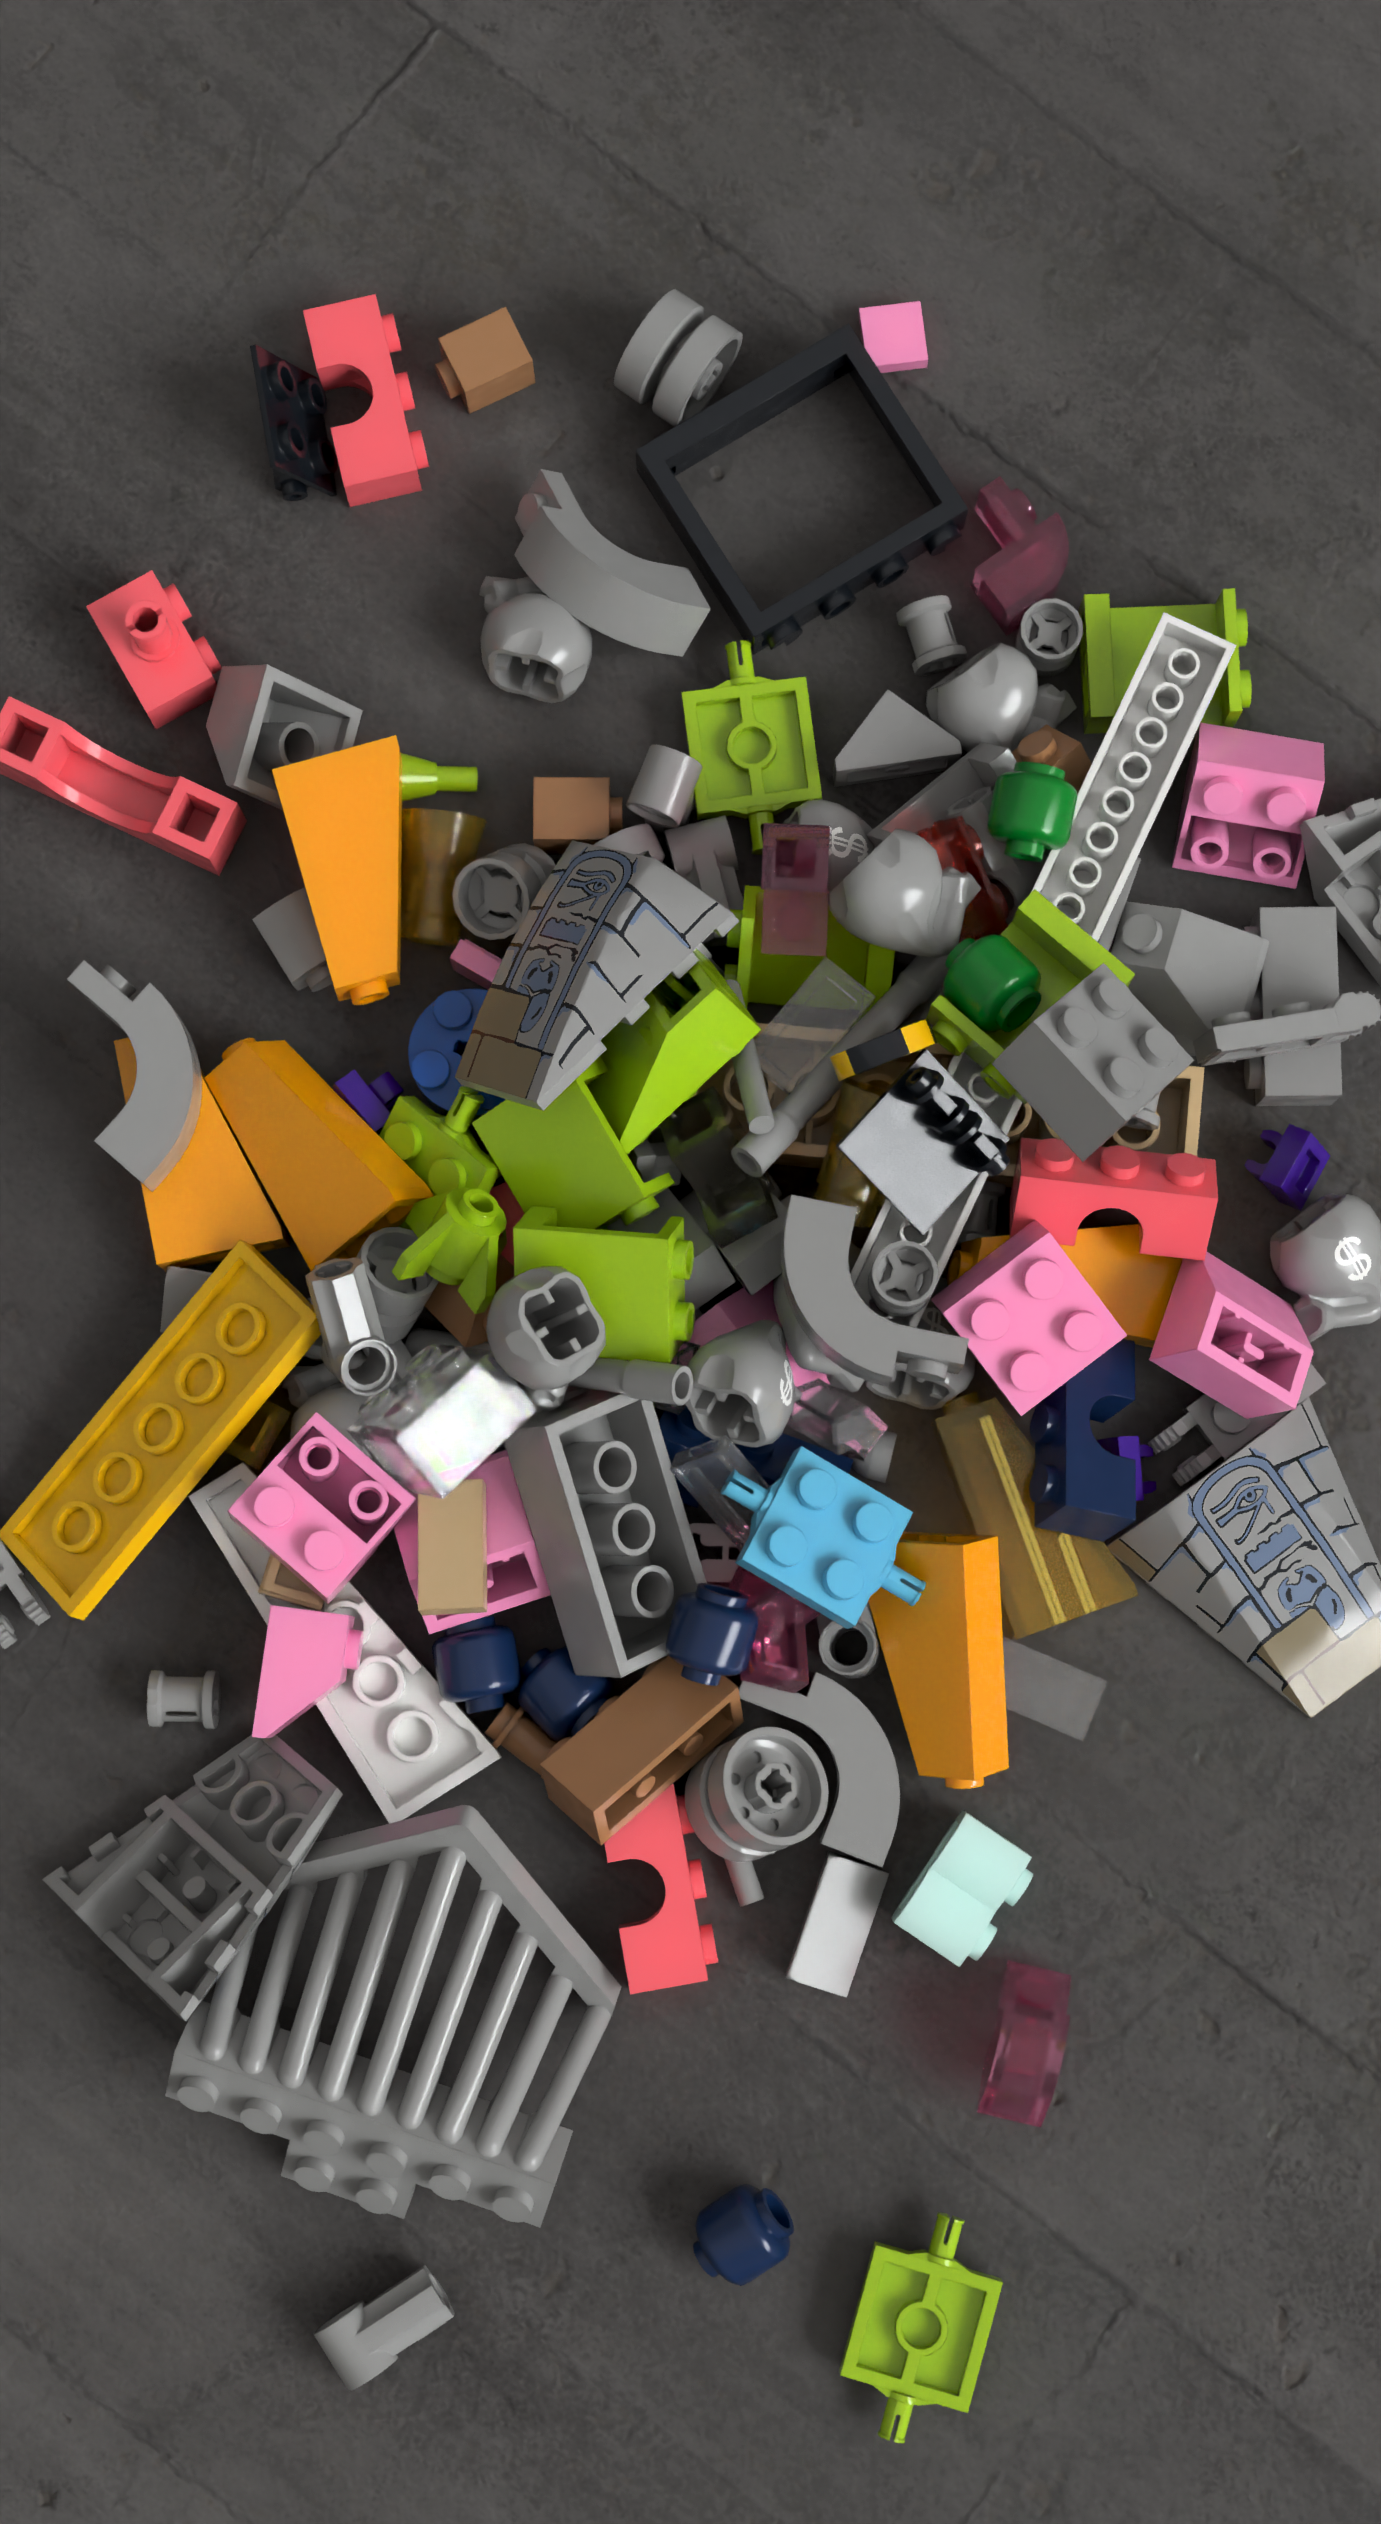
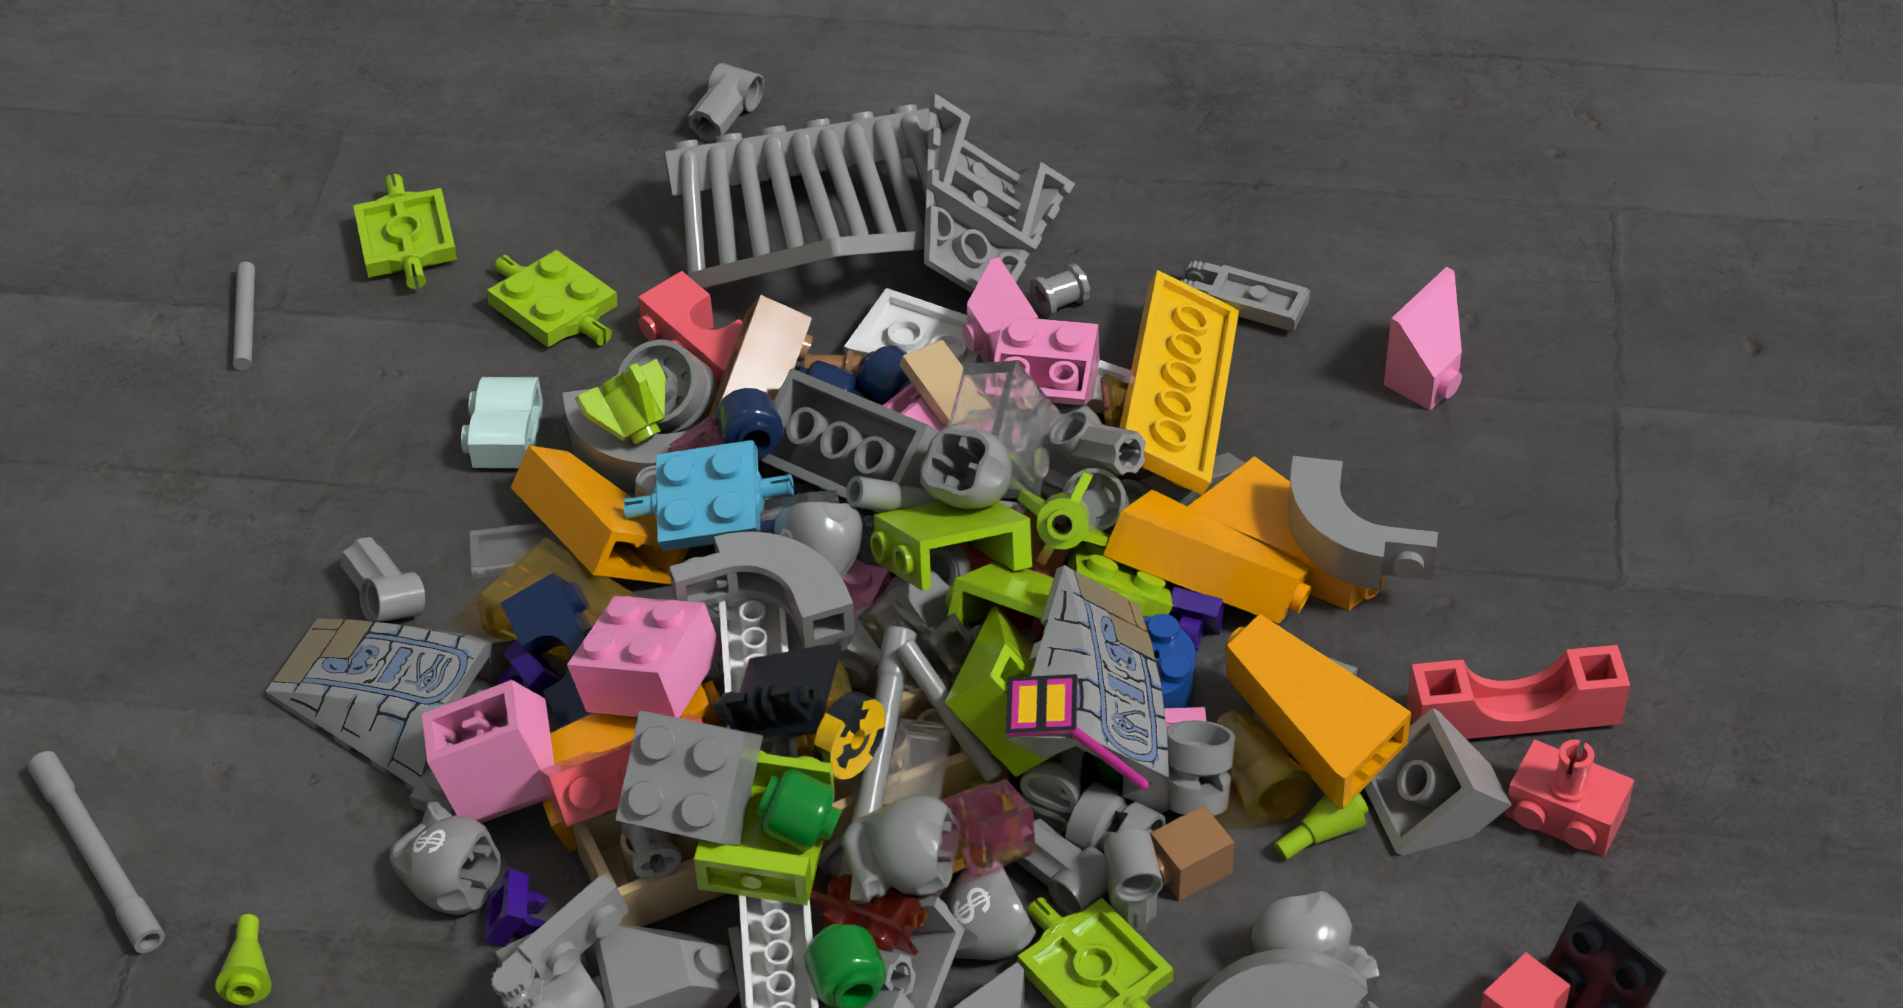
camera: 150 degrees right, 35 degrees down
dark blue head [693,2184,794,2286] -> none
slope [785,1851,889,1998] -> none
light grey wheel [868,1240,939,1317] -> none
clear pink brick [977,1960,1071,2127] -> none
none -> light grey bar [233,262,255,371]
none -> light grey piece [340,537,425,622]
none -> lime plate [487,250,618,348]
none -> lime brick [574,359,666,445]
none -> piece [1006,674,1149,790]

